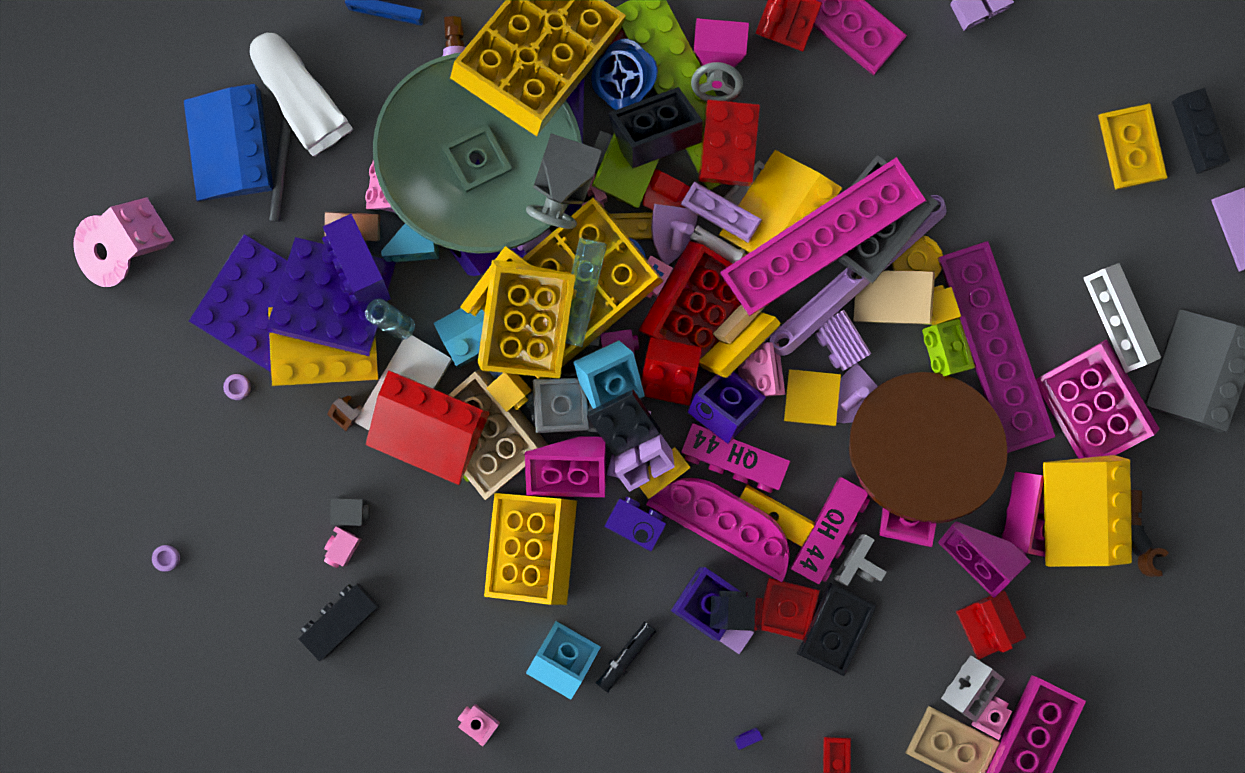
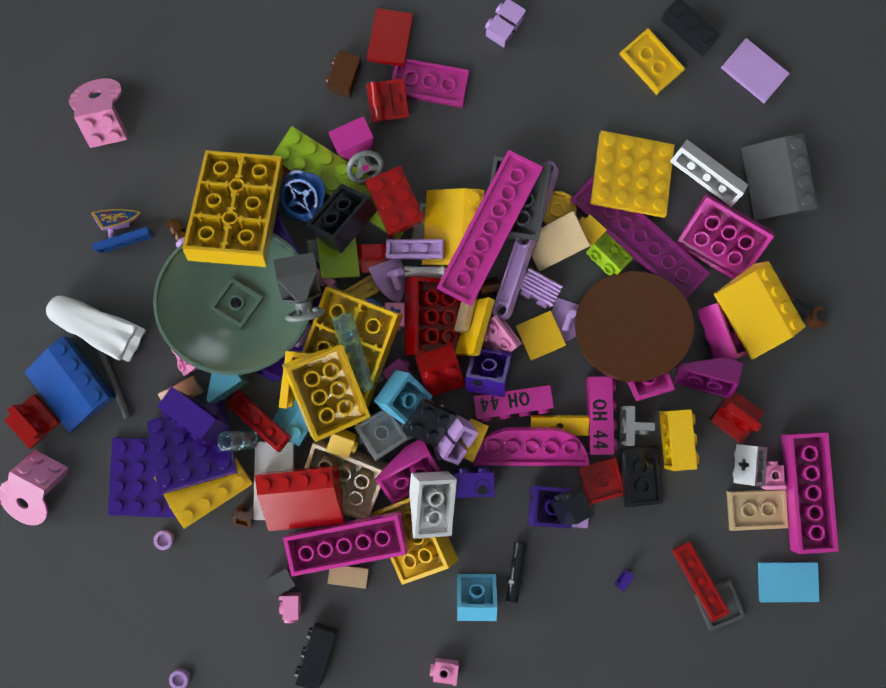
camera: 30 degrees left, 0 degrees up
none -> red bracket [4,394,61,449]
none -> red tile [226,390,292,452]
none -> dark pink brick [283,511,410,577]
none -> tan tile [328,566,369,589]
none -> white slope [409,471,457,539]
none -> reddish brown tile [481,276,500,298]
none -> yellow plate [590,130,675,218]
none -> yellow brick [659,409,699,471]

